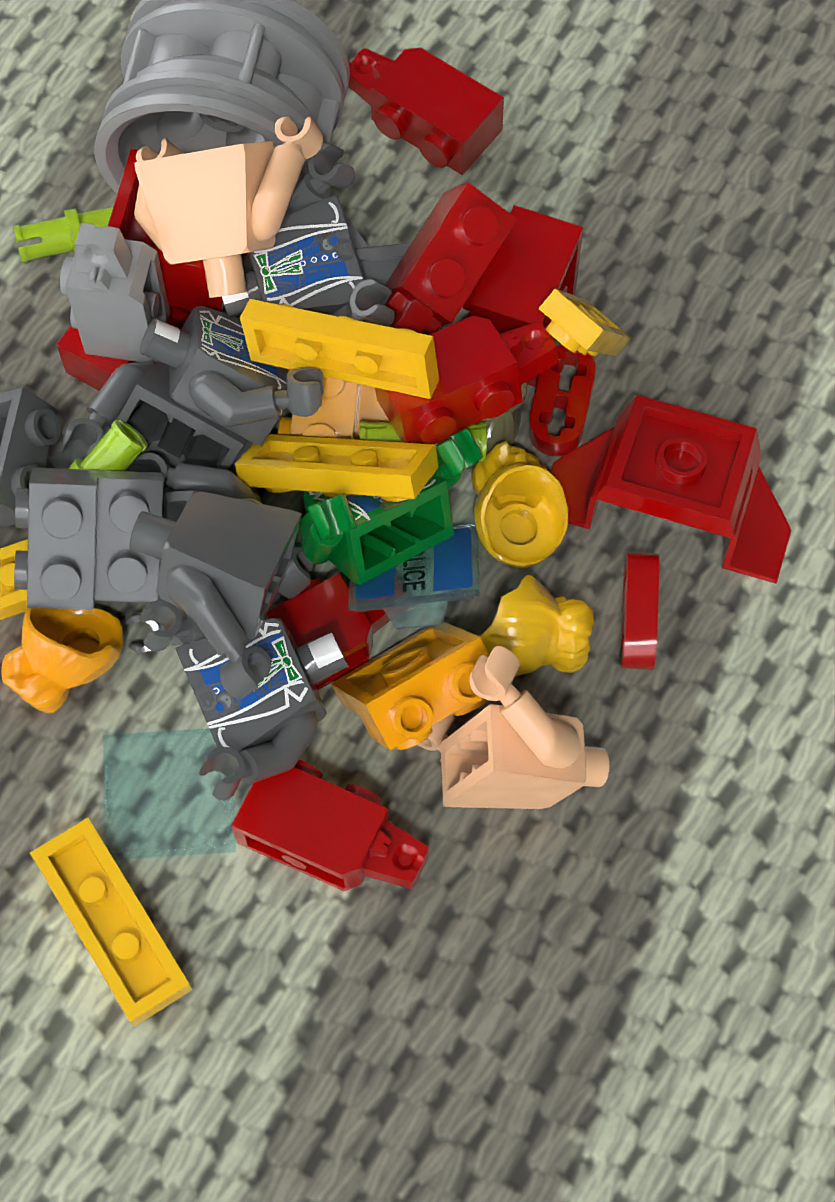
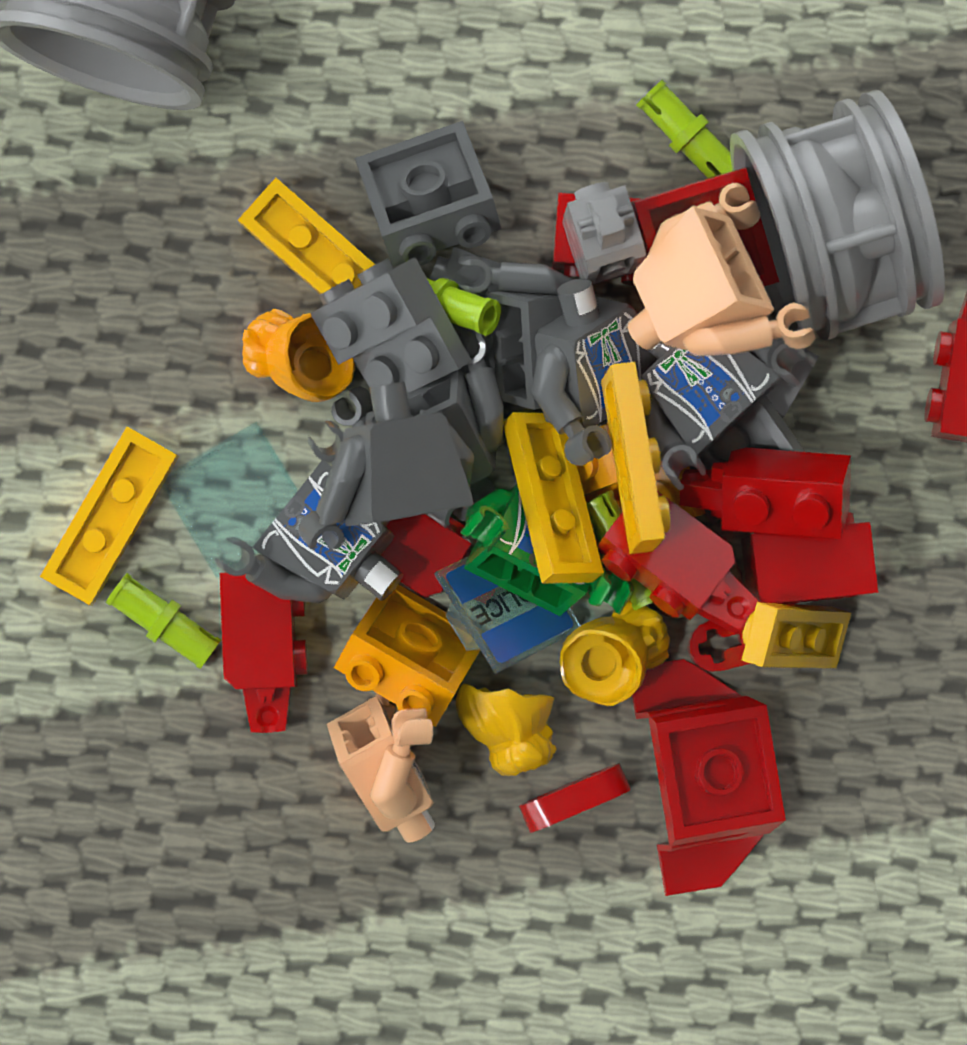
camera: 55 degrees right, 20 degrees up
none -> lime pin [105,573,222,669]

